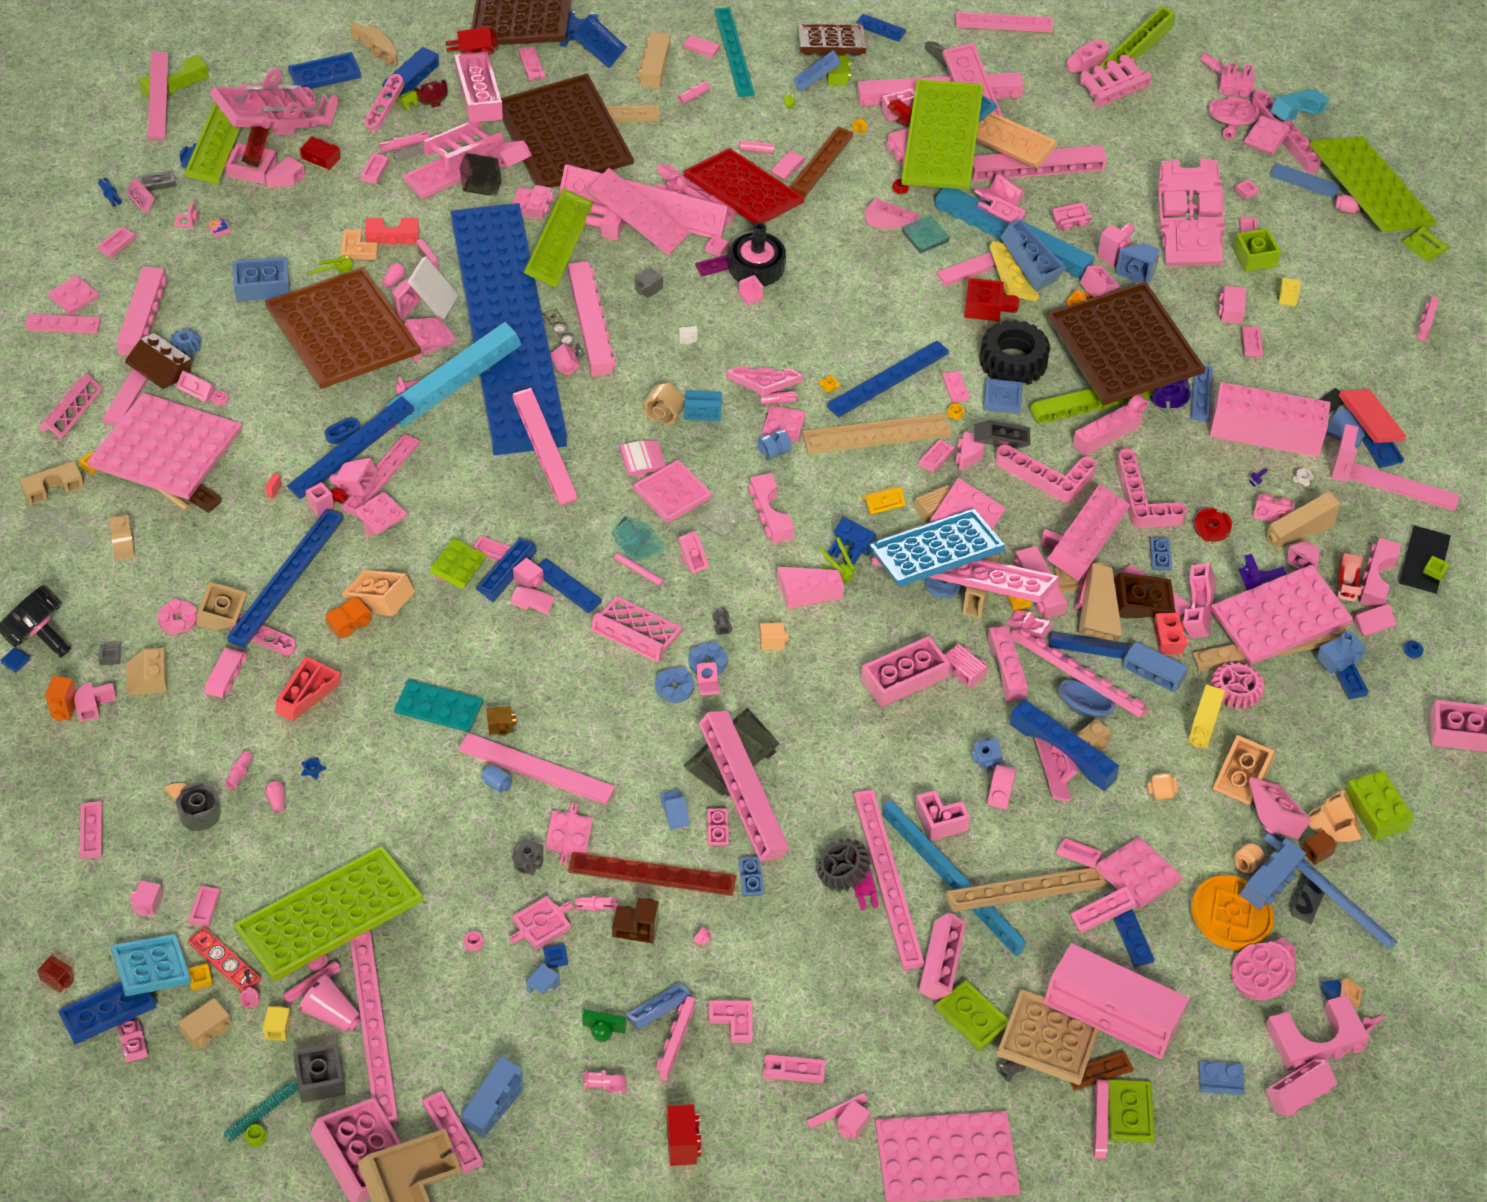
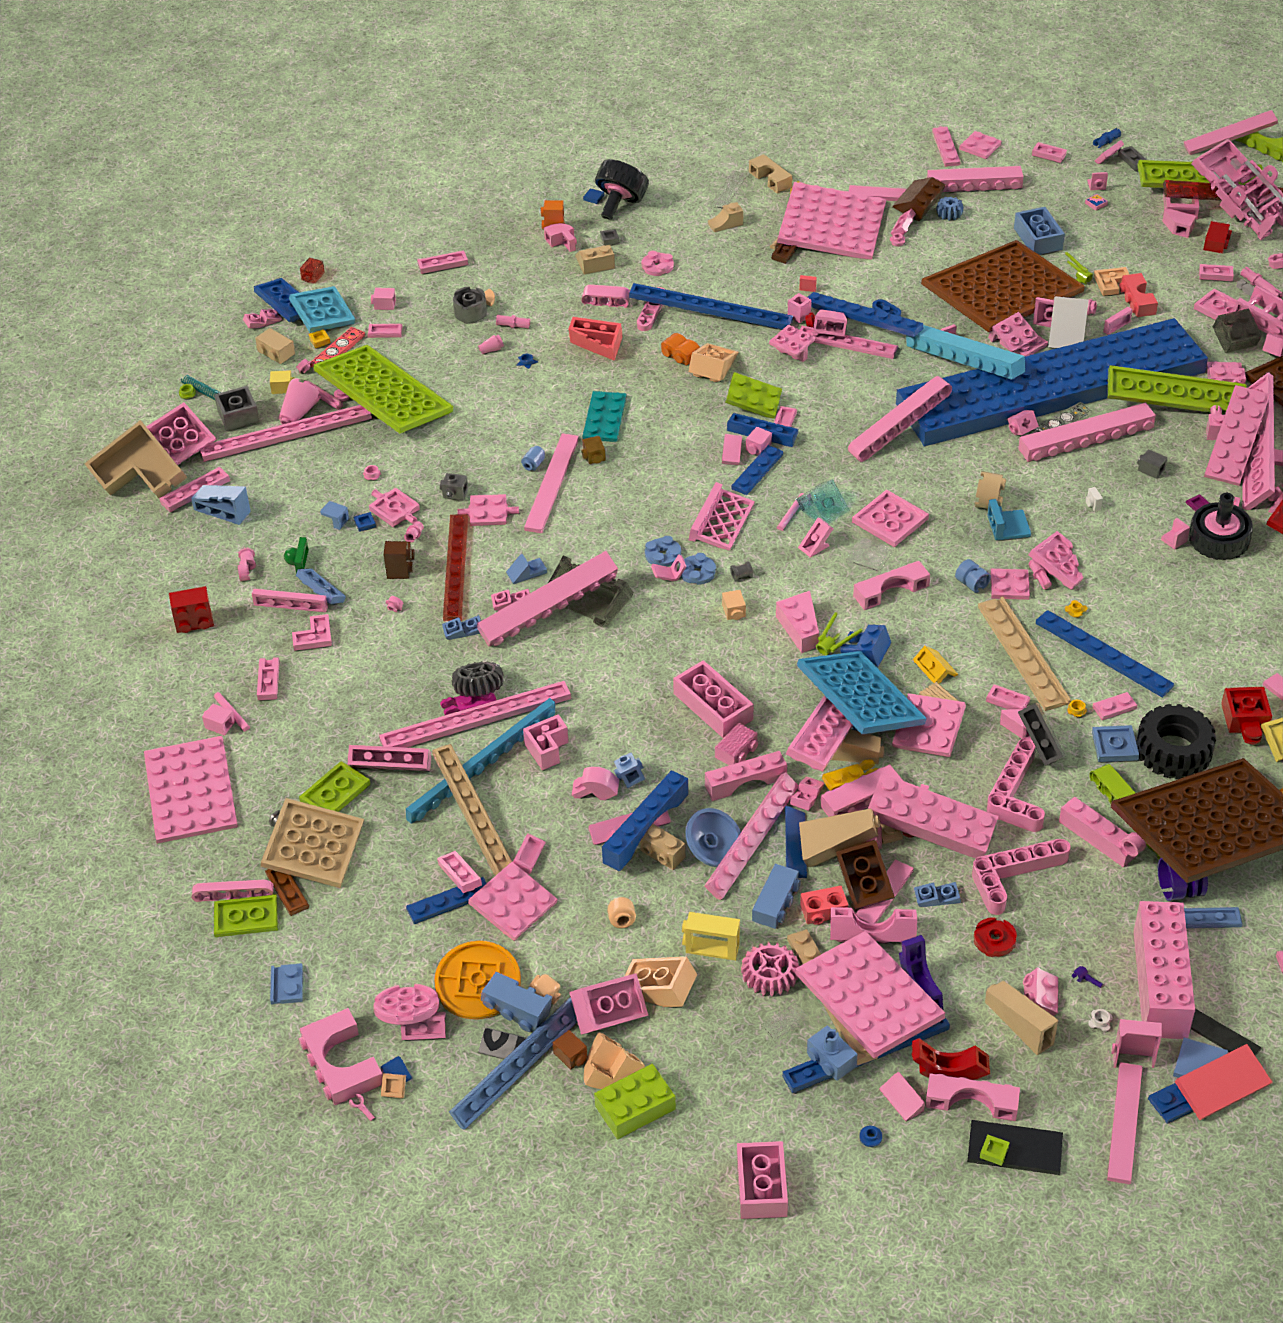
camera: 85 degrees right, 5 degrees down
bright pink fence [38,373,103,438] -> none
tan slope [196,582,247,631] -> none
bright pink slope [619,441,666,476] -> none
bright pink brick [1043,943,1190,1060] -> none
bright pink brick [1266,1058,1337,1116] -> none
bright pink slope [1287,541,1319,570] -> none

